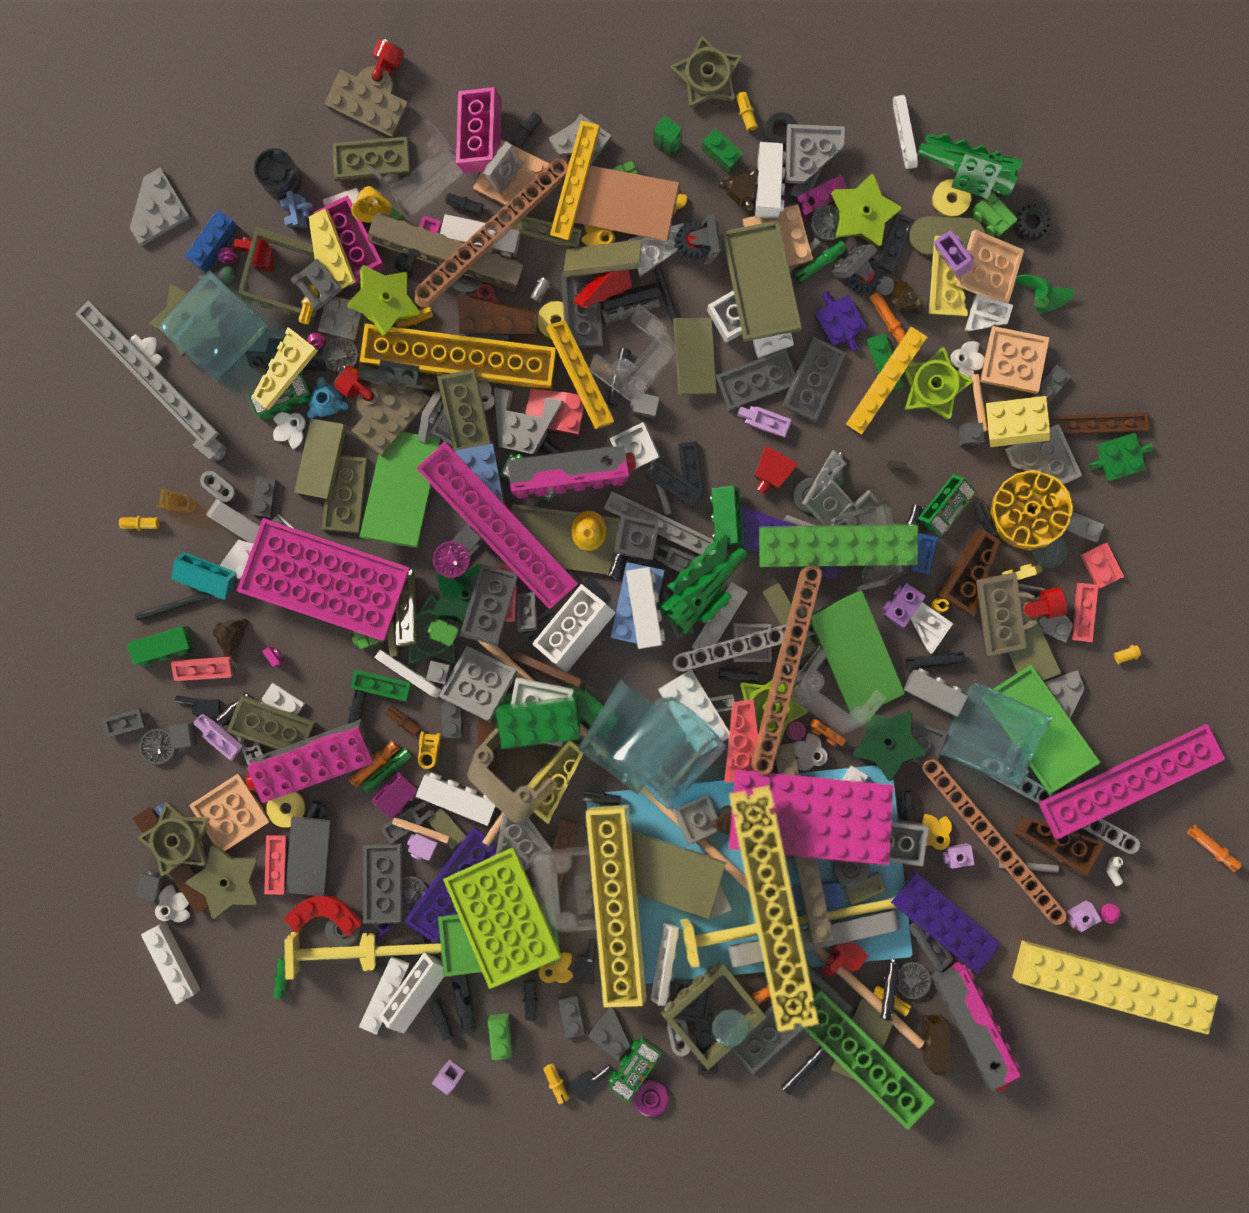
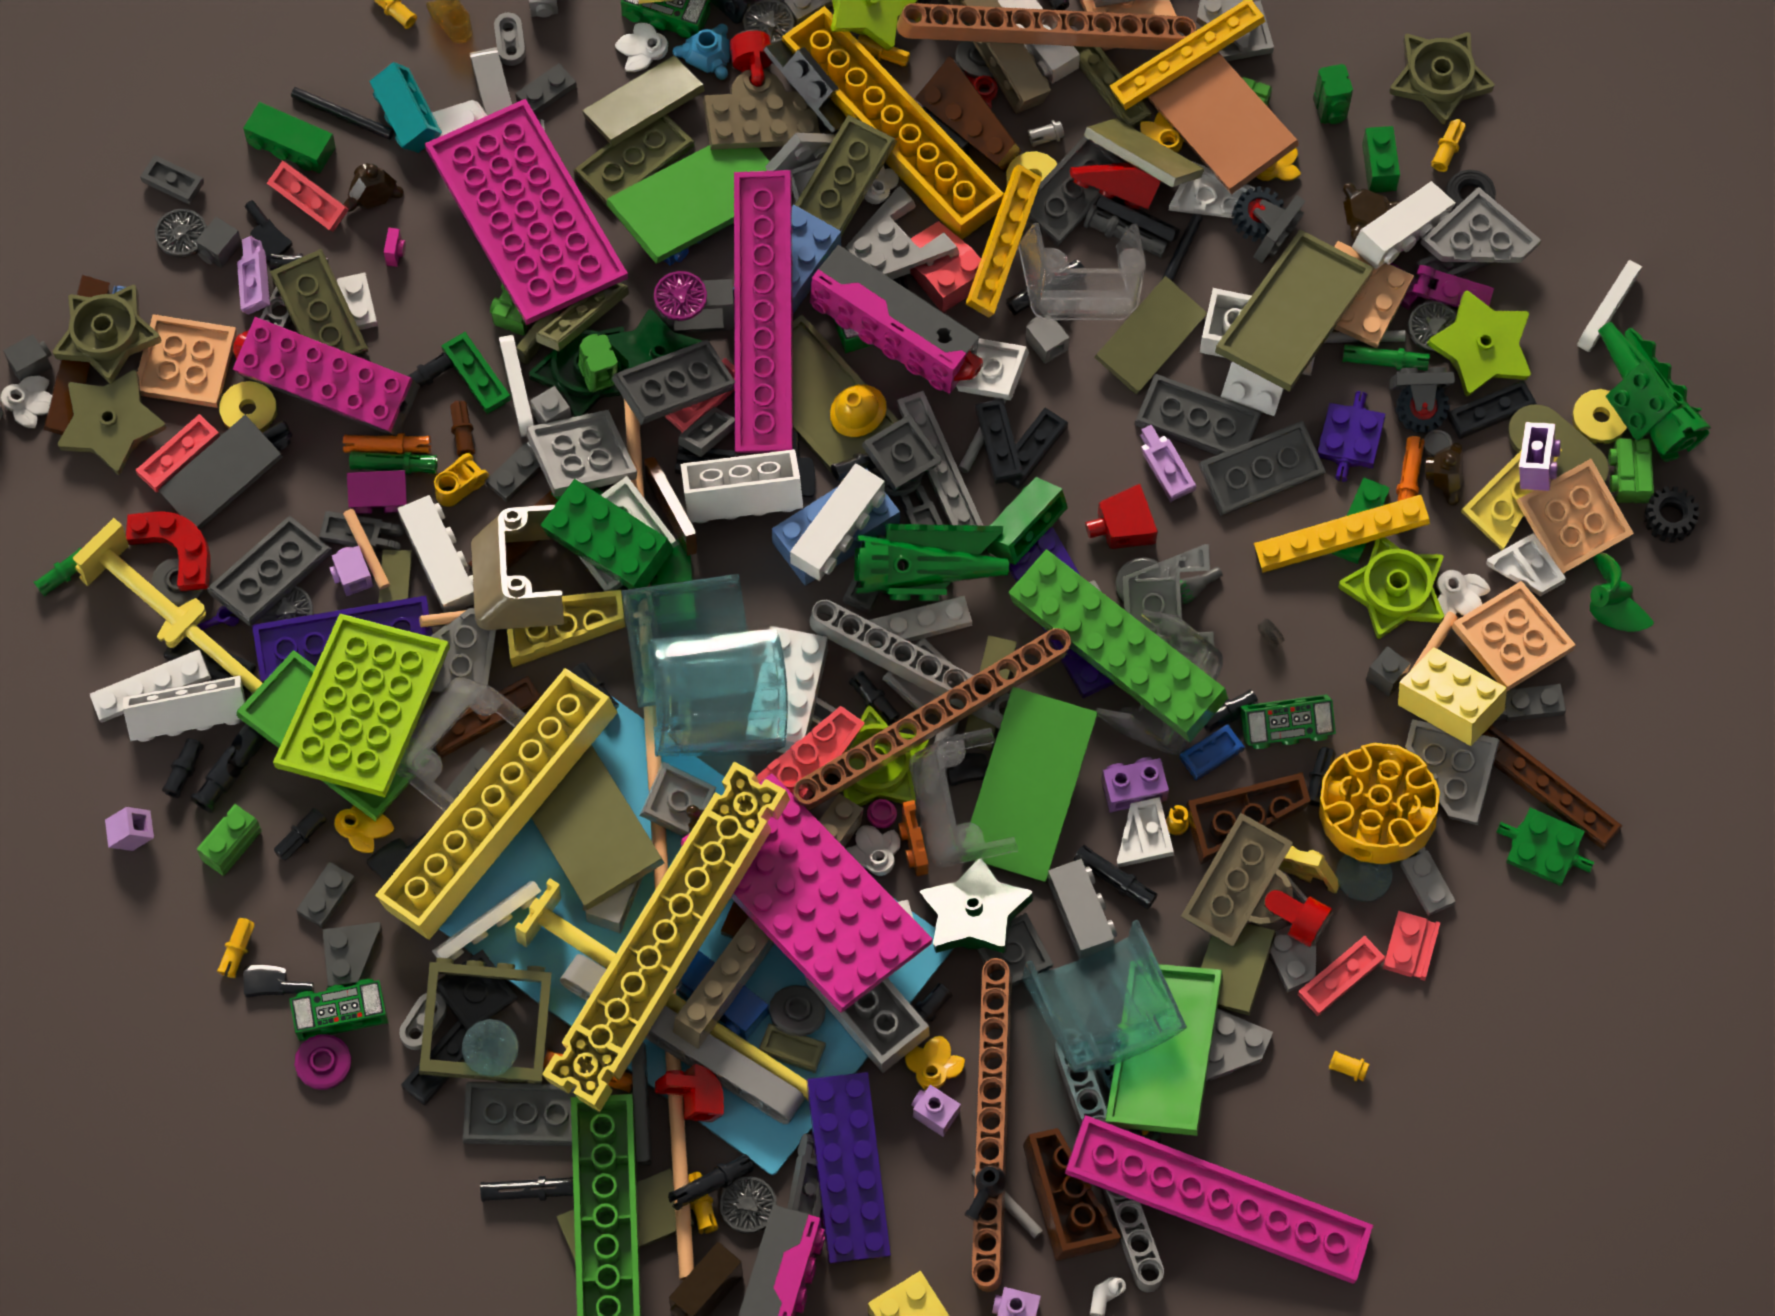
camera: 40 degrees right, 20 degrees down
none -> black bar [964,1165,1007,1222]

